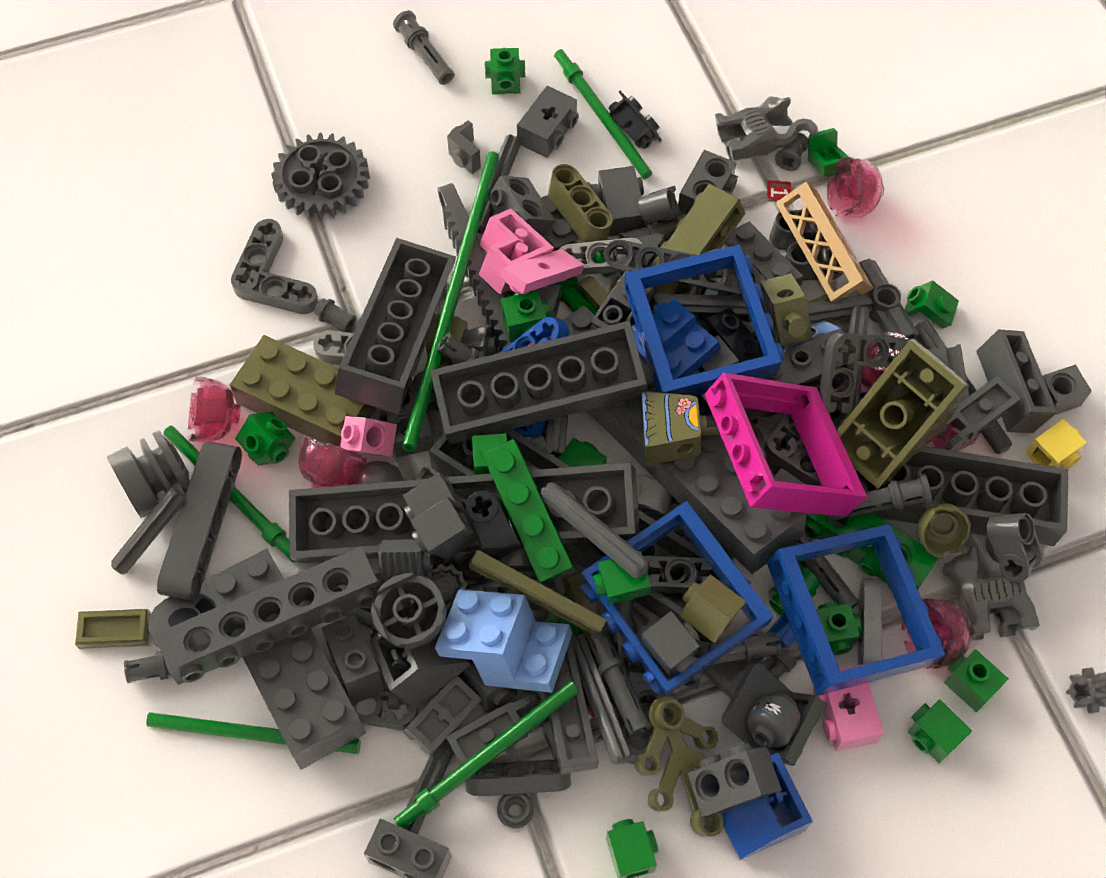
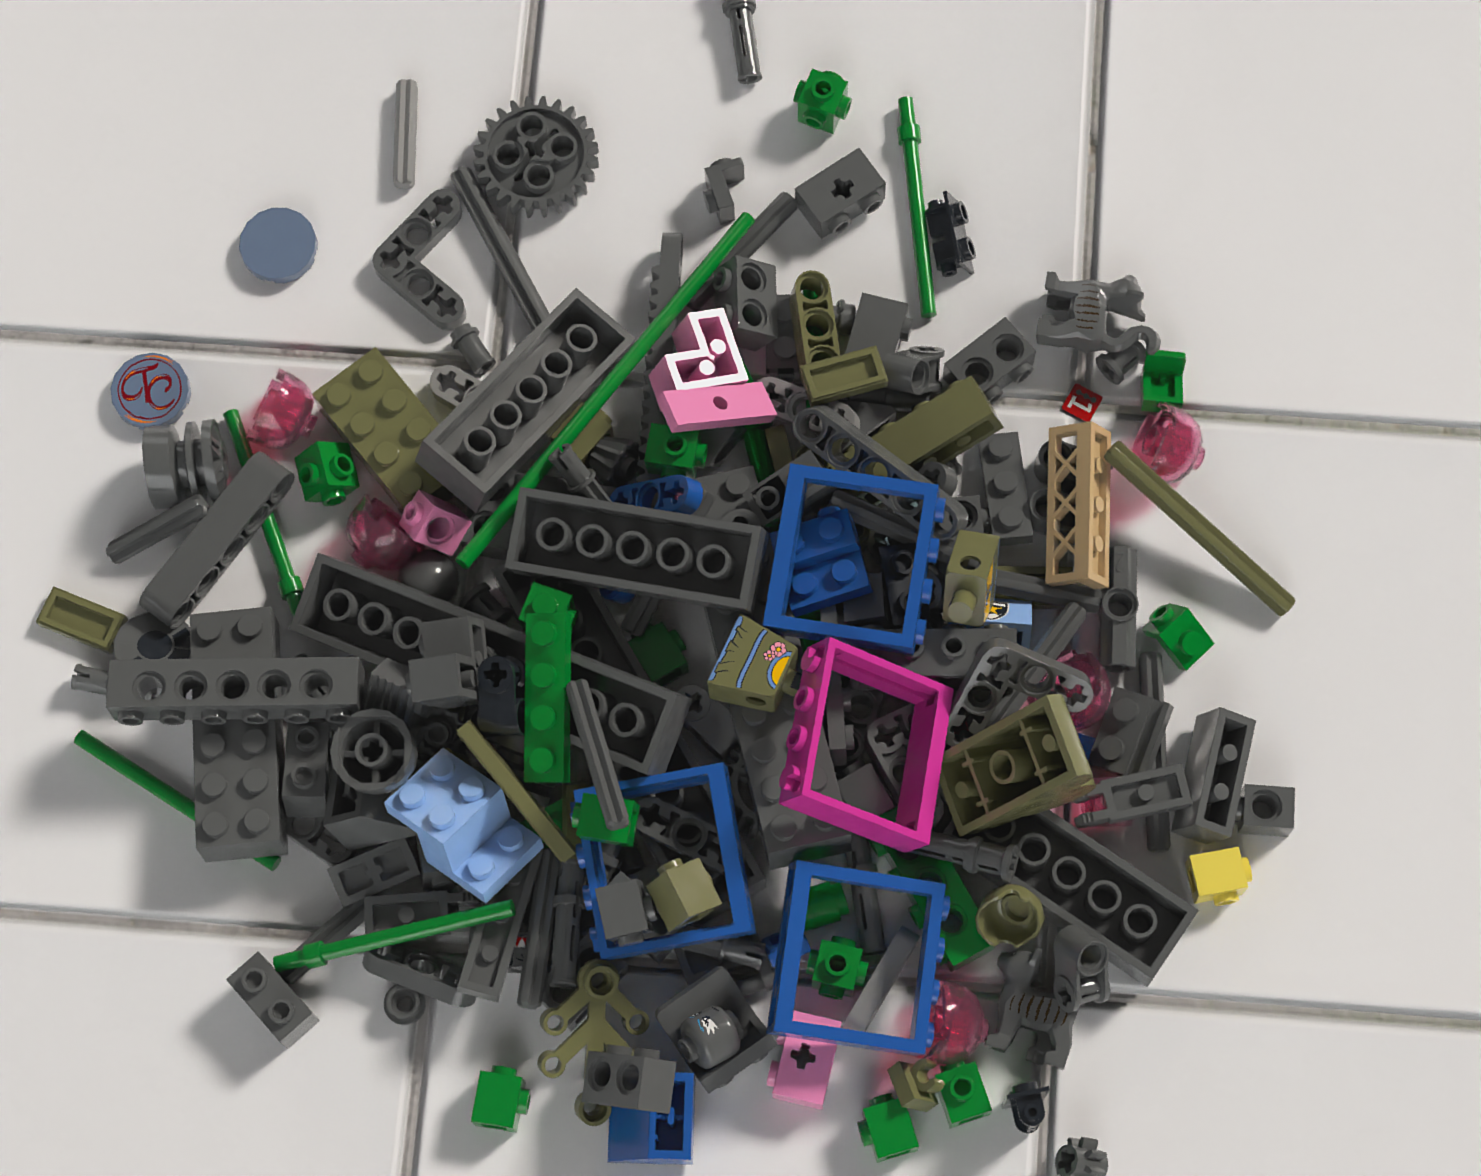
camera: 30 degrees right, 10 degrees up
none -> sand blue tile [110,353,191,430]
none -> sand blue tile [239,208,318,284]
none -> light grey axle [393,79,418,189]
none -> dark grey axle [451,166,550,330]
none -> olive tile [799,345,888,407]
none -> olive tile [887,1059,945,1112]
none -> black hinge [1001,1081,1050,1134]
none -> olive axle [1104,441,1296,616]

